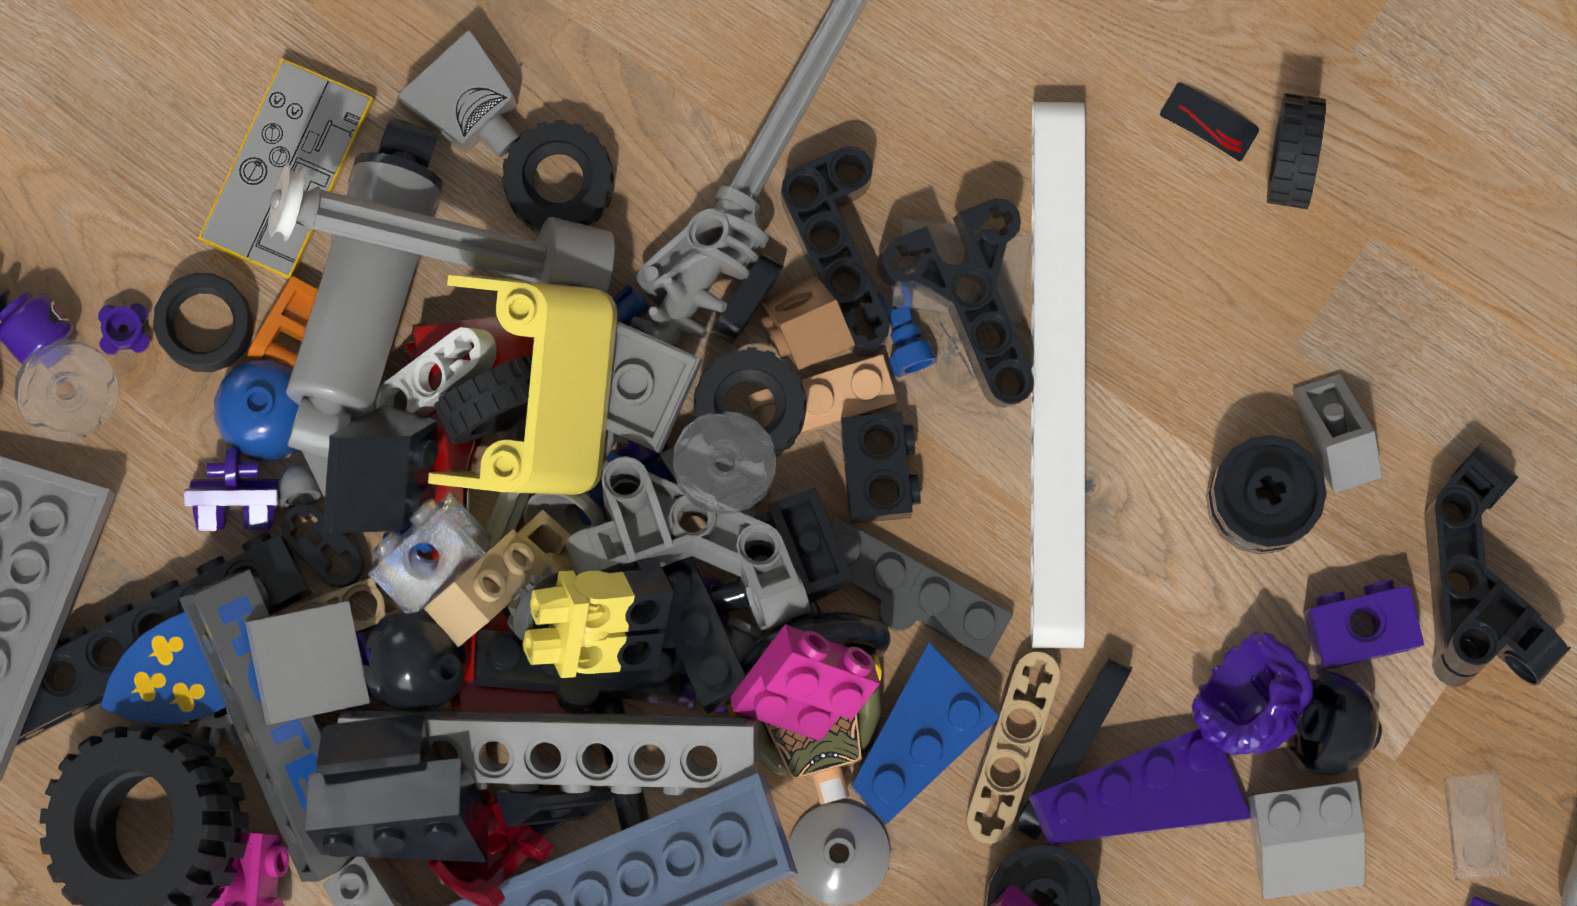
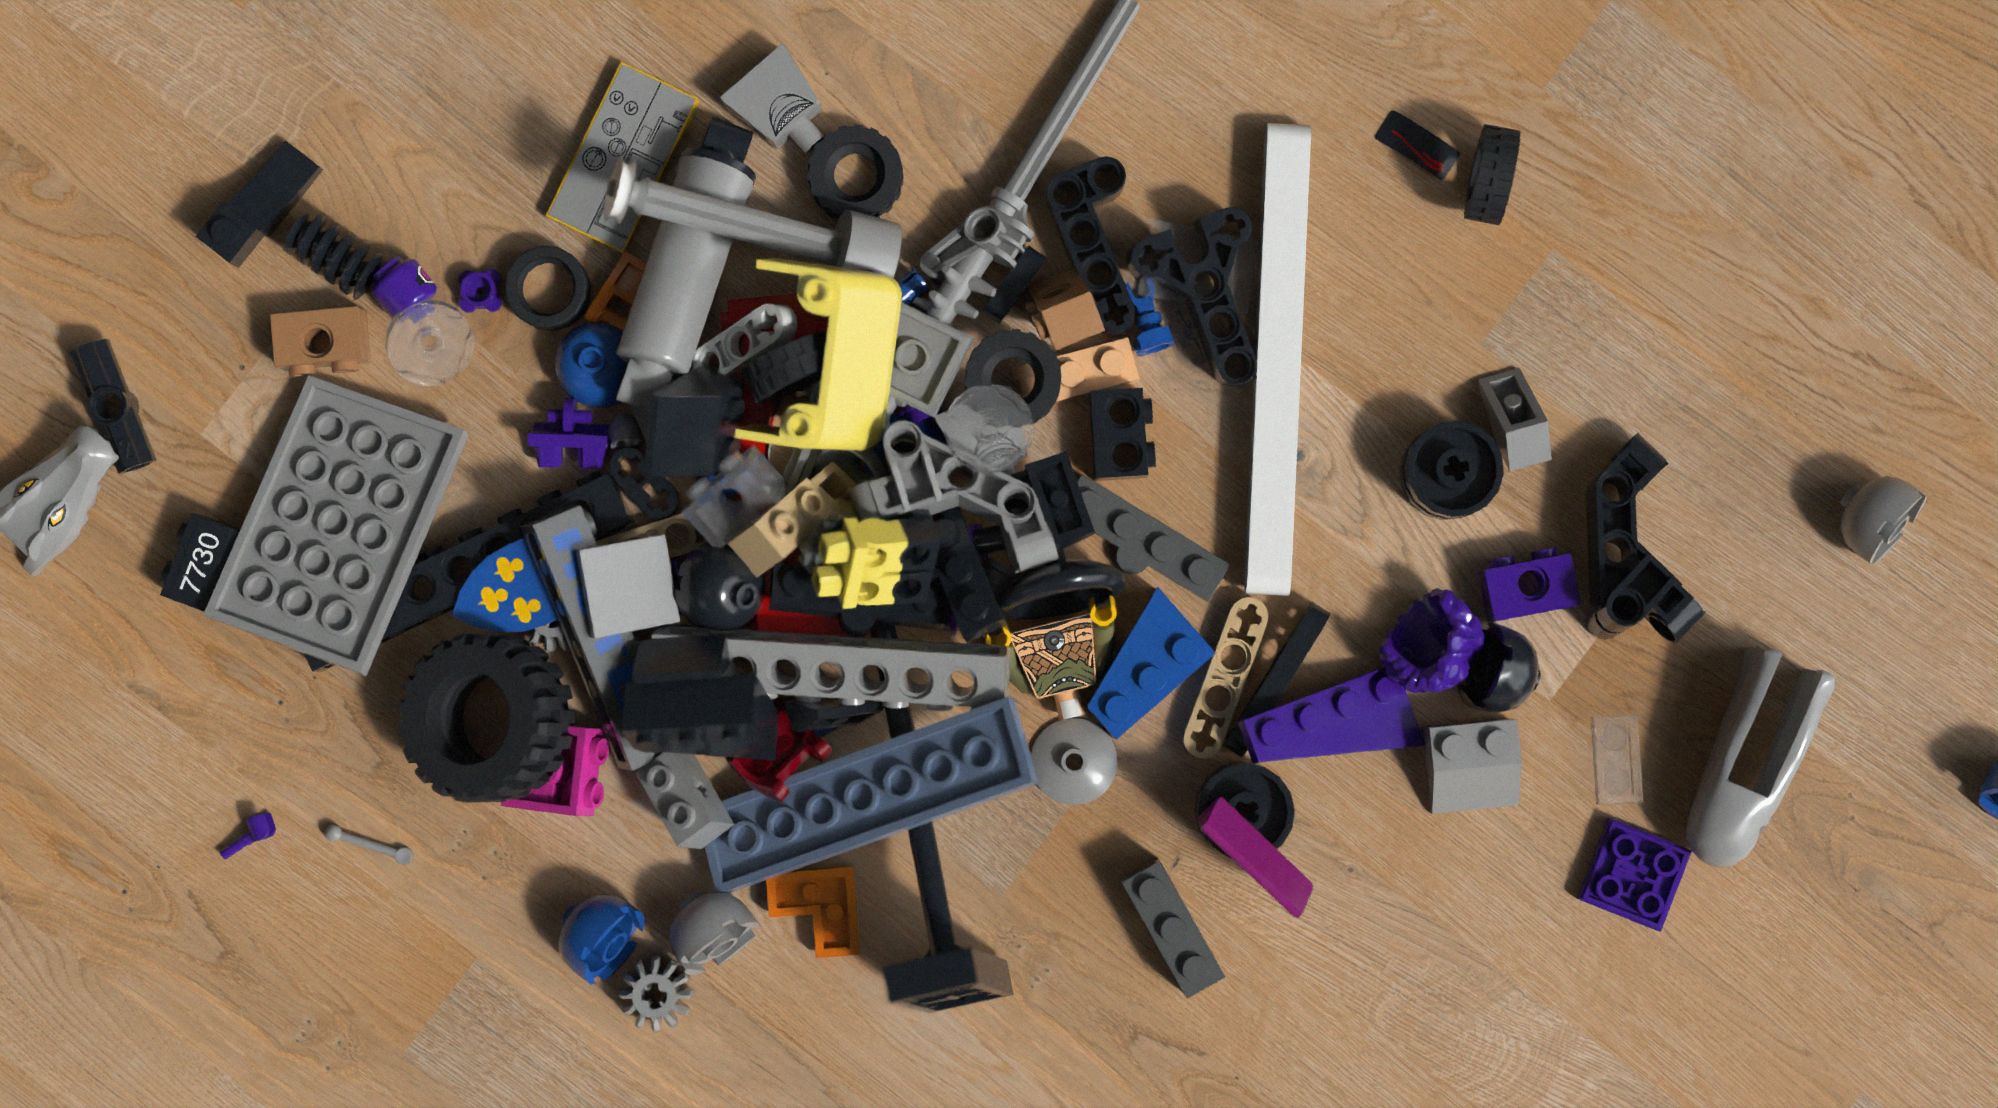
camera: 10 degrees right, 5 degrees up
dark pink plate [730,625,880,741] -> none

